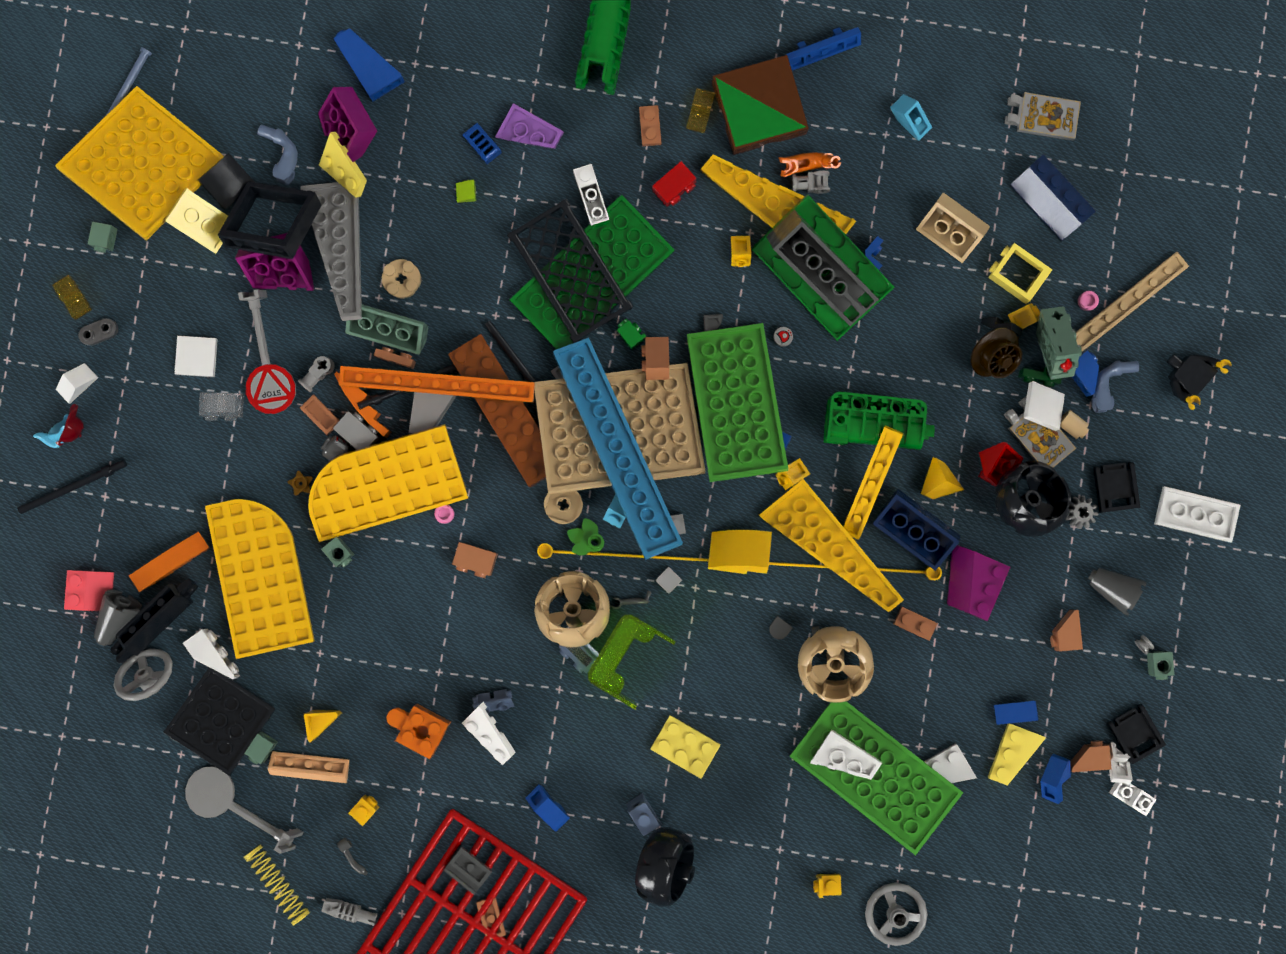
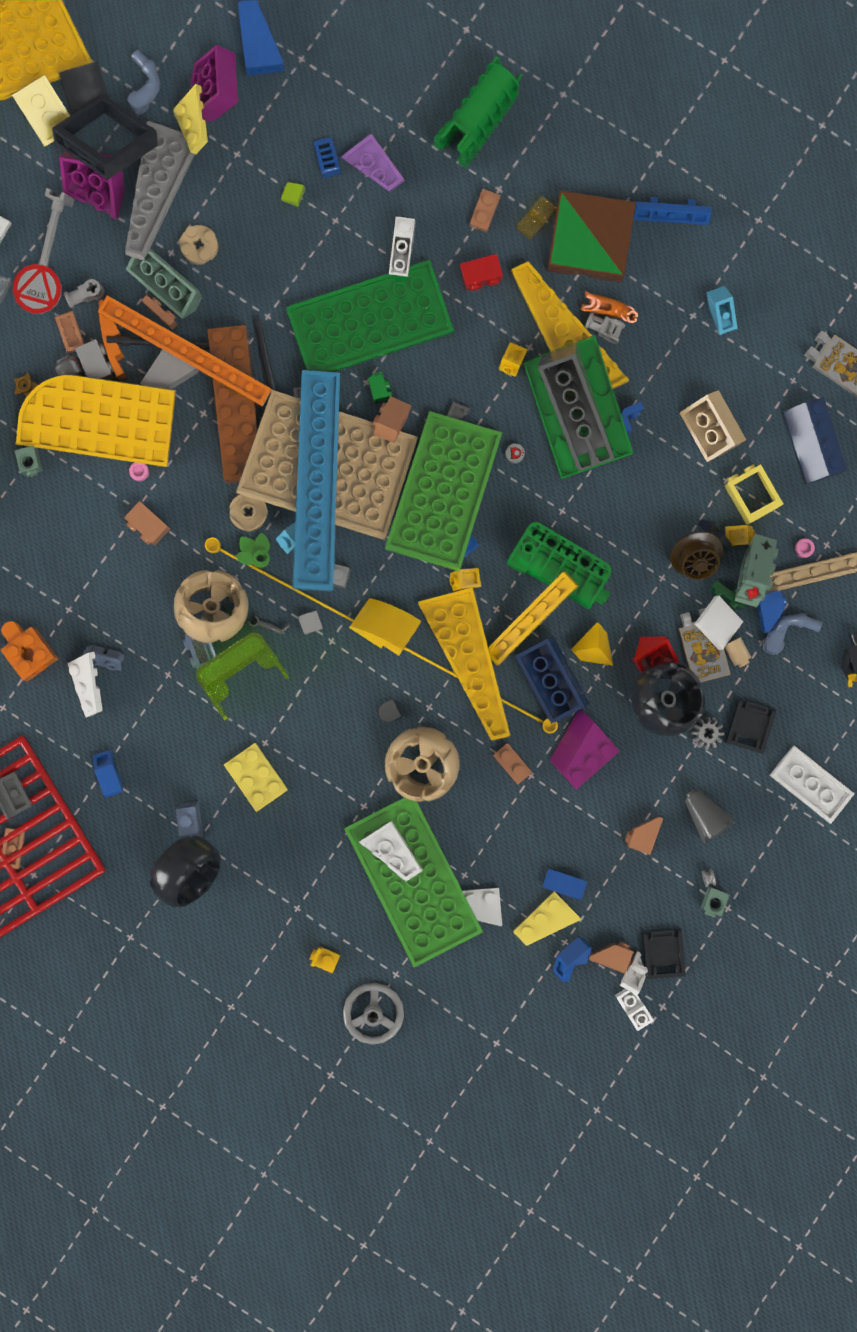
camera: 25 degrees right, 0 degrees up
black door [507,199,634,343] -> none

